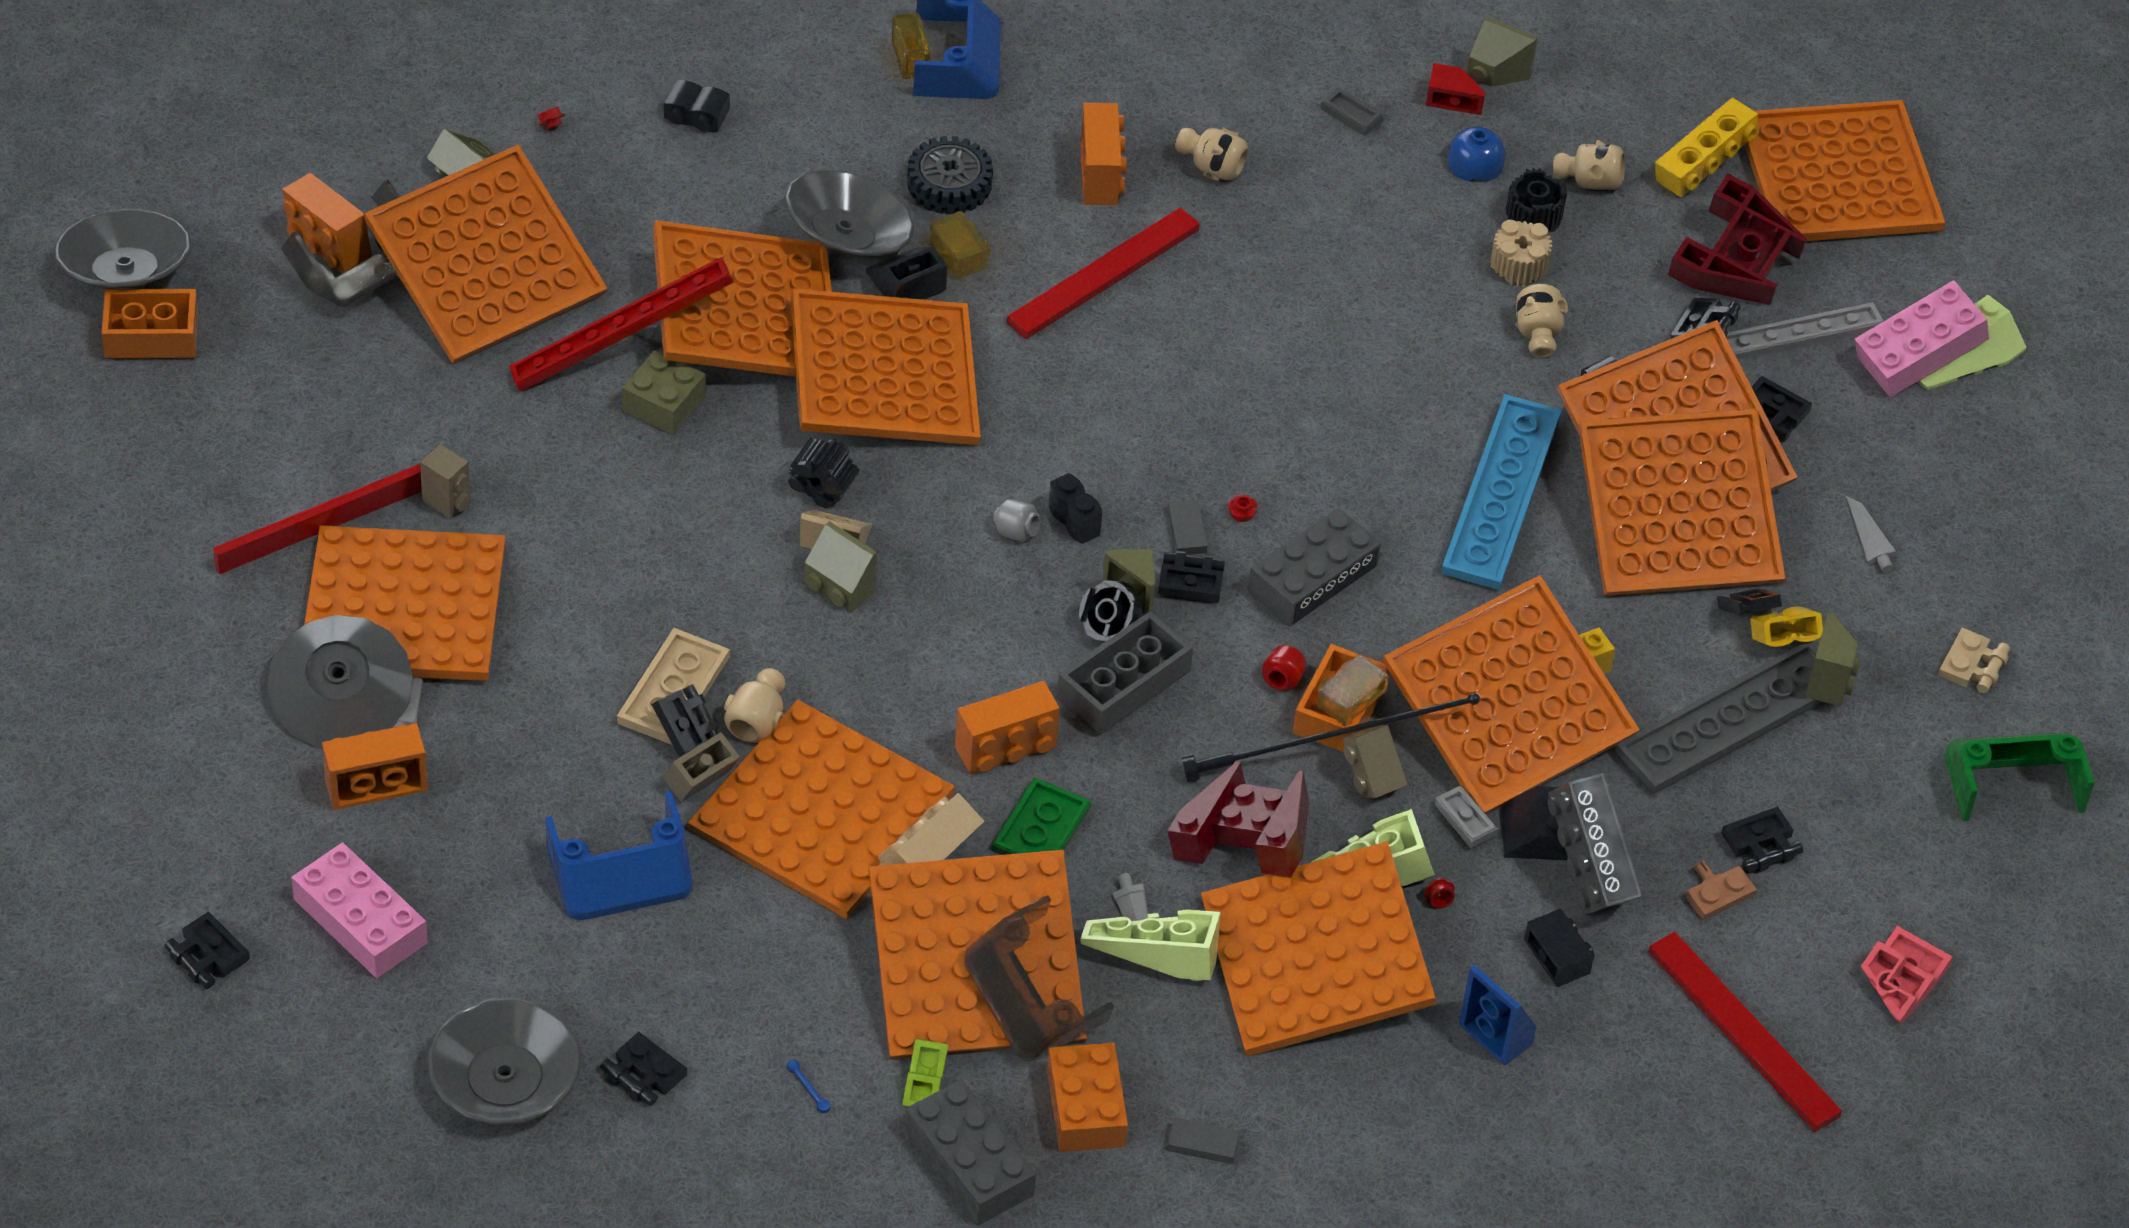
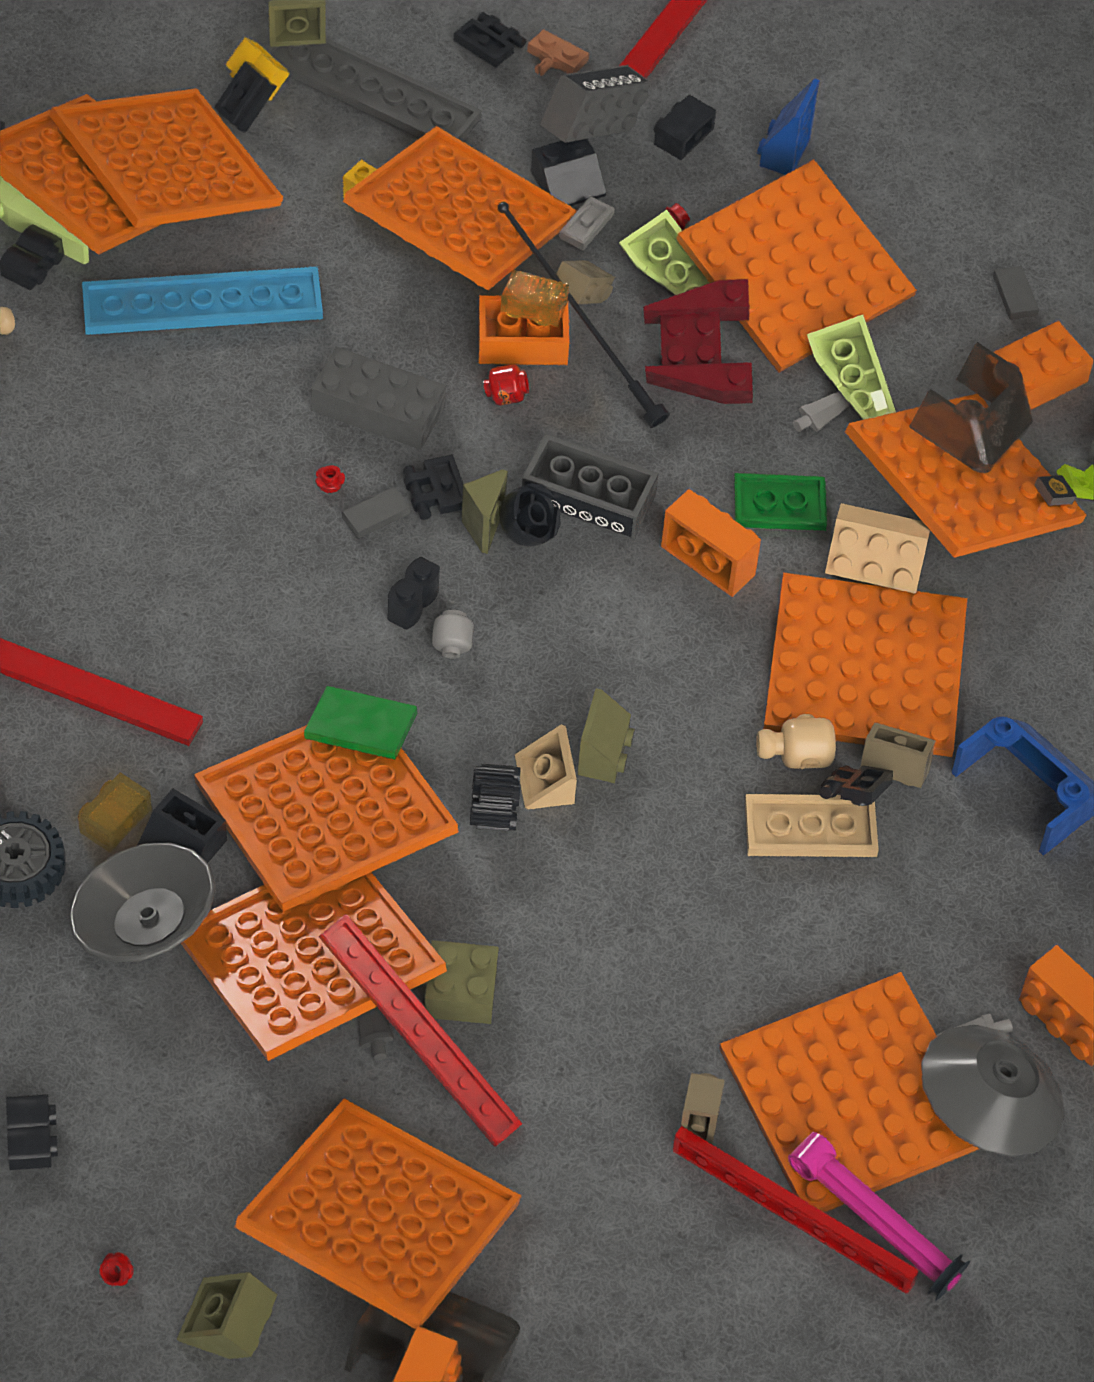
camera: 115 degrees left, 5 degrees up
light grey bar [1845,495,1897,573] -> none
none -> green tile [304,686,418,760]
none -> dark pink piece [788,1132,970,1301]
none -> tile [1034,475,1077,506]

